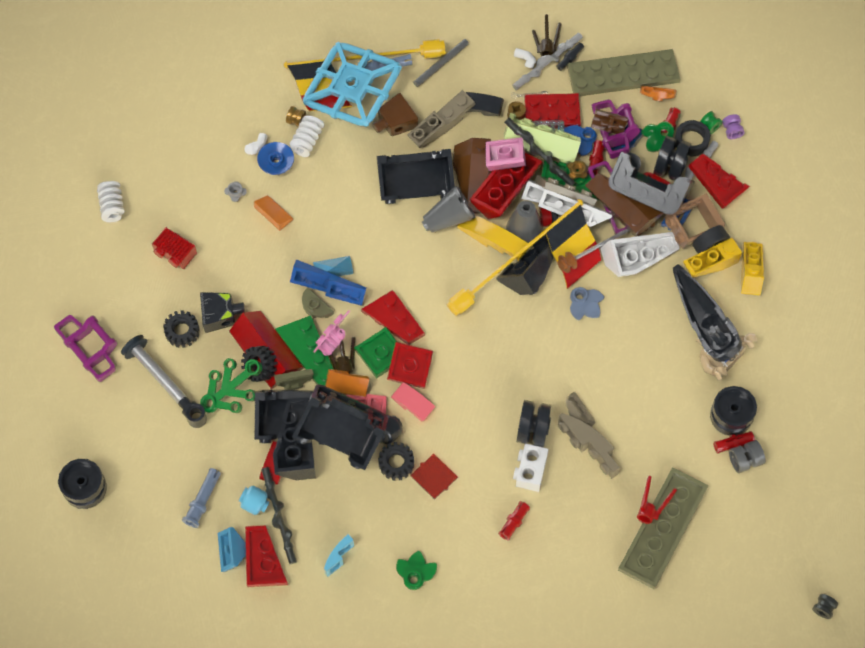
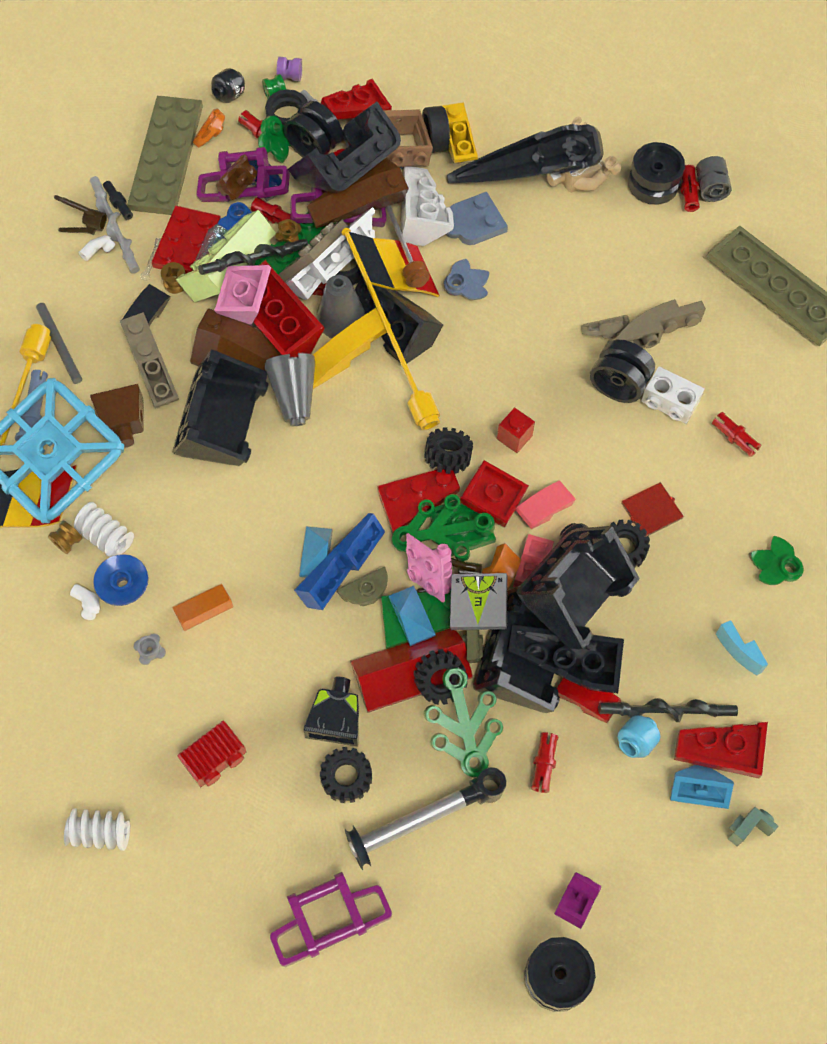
camera: 75 degrees left, 0 degrees up
sand blue pin [182,468,221,528] -> none
red plant [637,475,677,524] -> none
yellow slope [741,242,764,296] -> none
none -> black head [211,68,245,103]
none -> dark azure slope [389,586,436,646]
none -> green plant [392,494,495,562]
none -> black tyre [424,427,473,474]
none -> sand blue plate [446,192,508,245]
none -> light grey tile [450,573,508,630]
none -> red brick [497,407,535,453]
none -> red pin [531,732,559,793]
none -> magenta bracket [554,872,602,929]
none -> sand green bracket [728,807,778,846]

